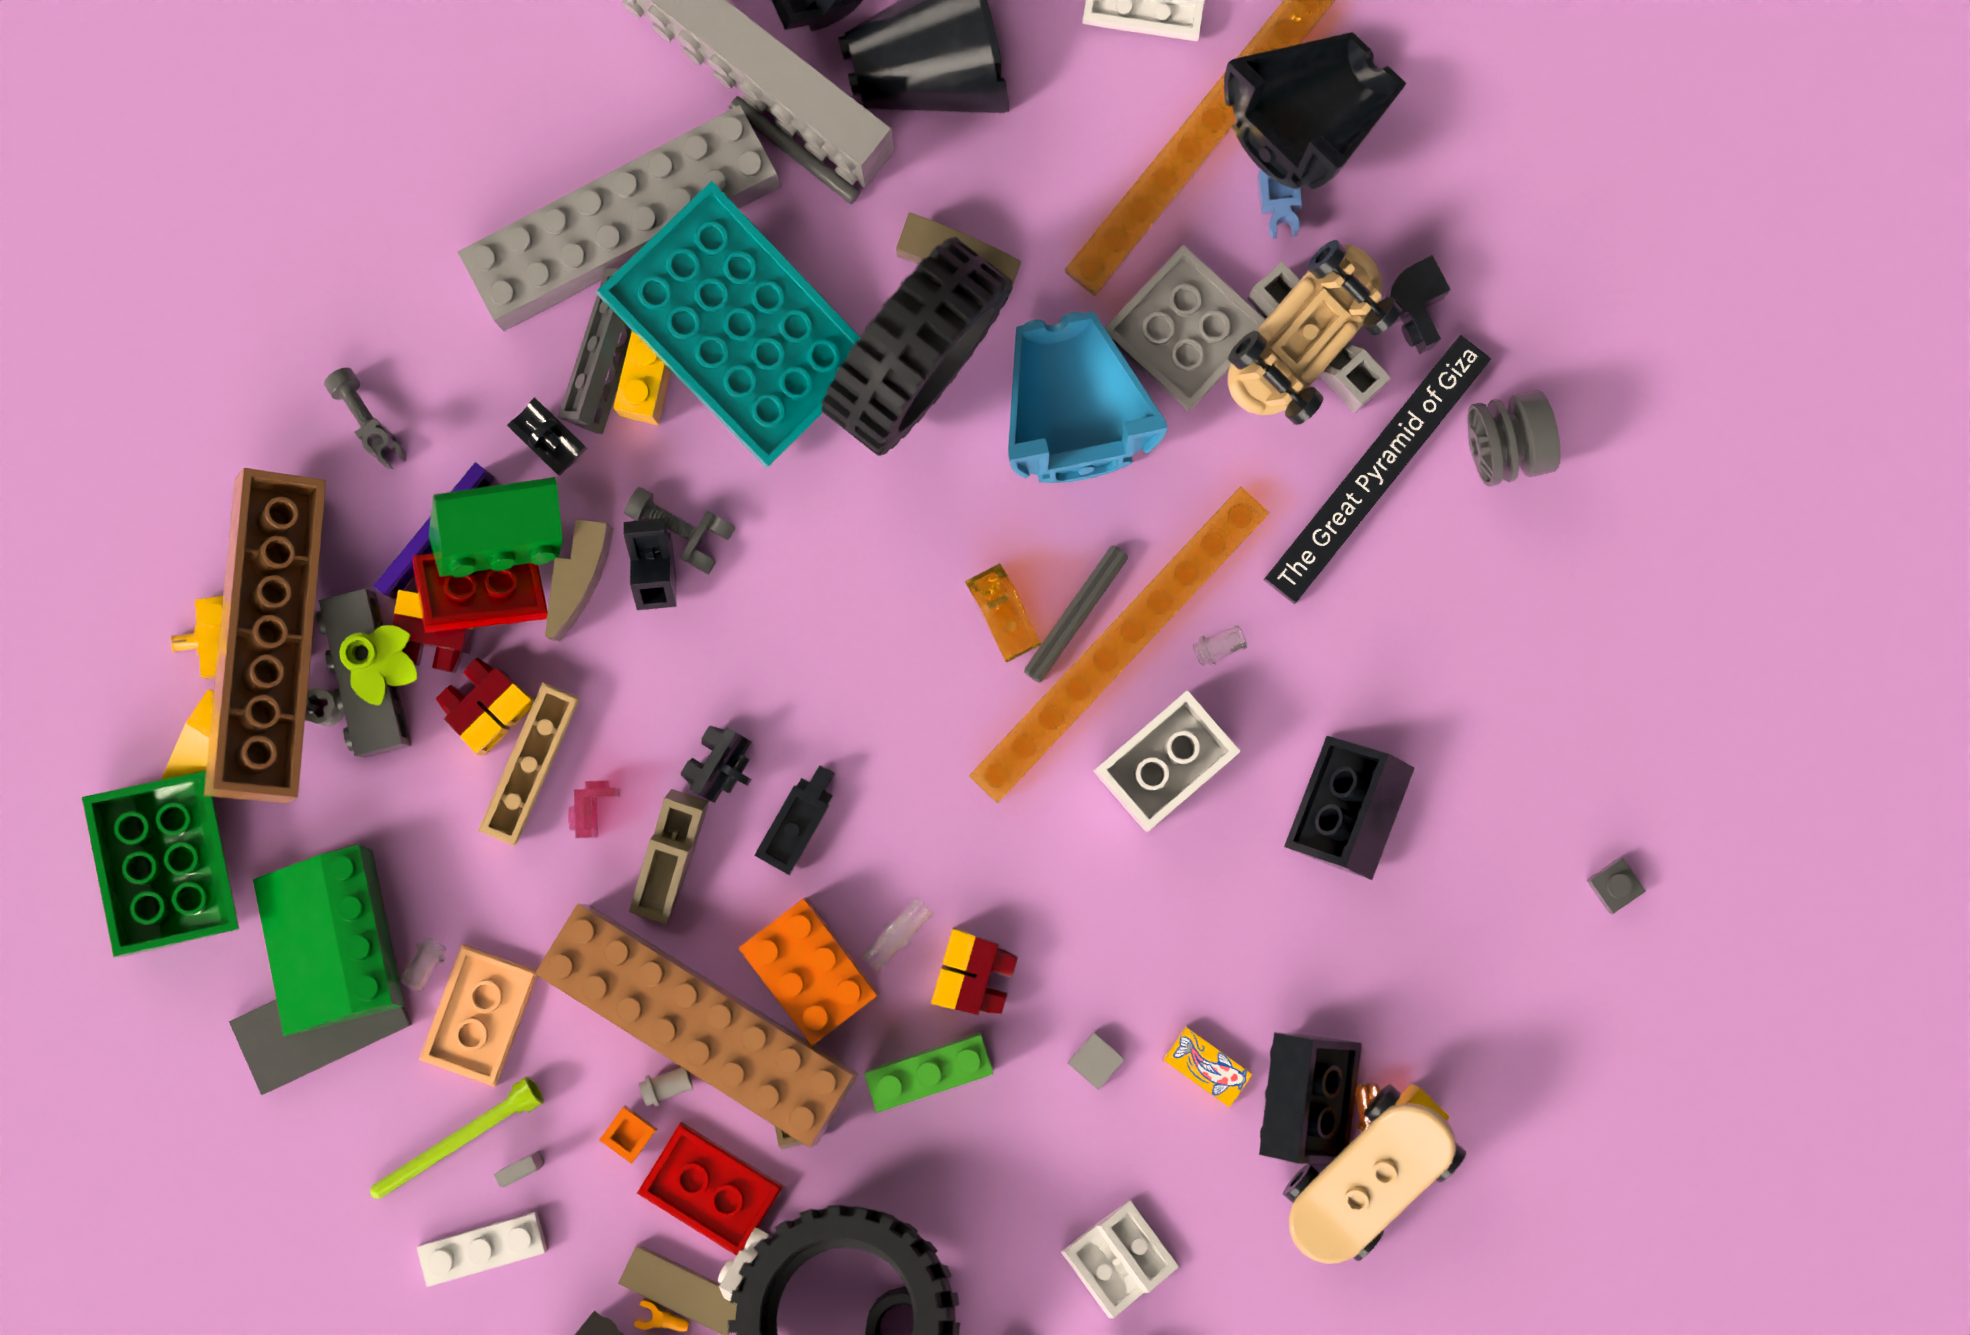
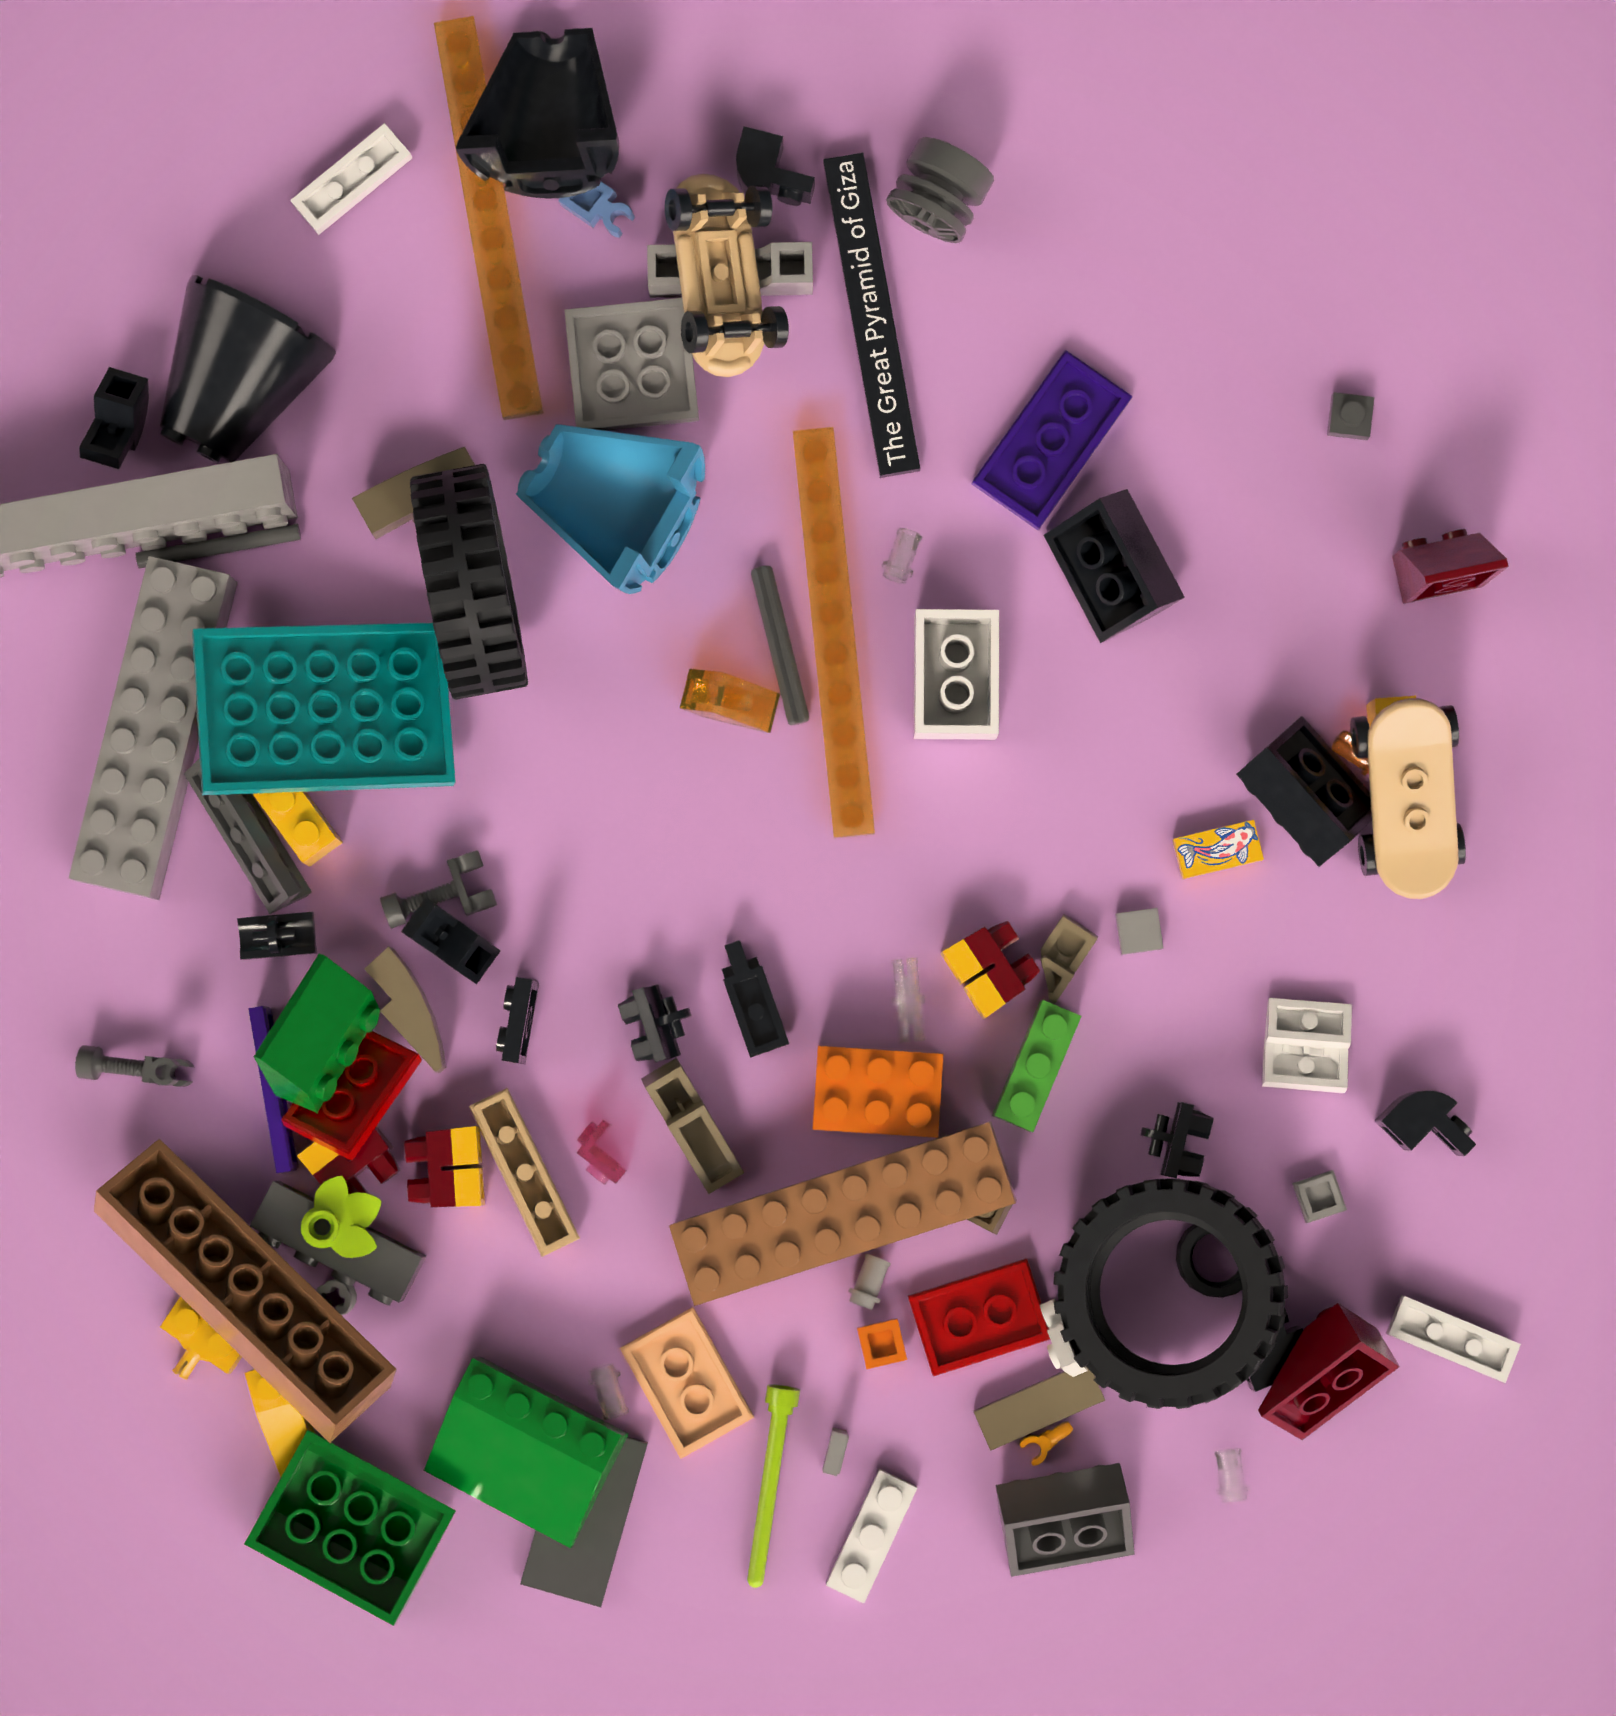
camera: 50 degrees left, 0 degrees up
none -> black plate [496,977,539,1065]
none -> dark purple tile [972,350,1133,531]
none -> dark tan slope [1040,914,1098,1004]
none -> black hips [1140,1102,1214,1179]
none -> dark red slope [1392,529,1509,604]

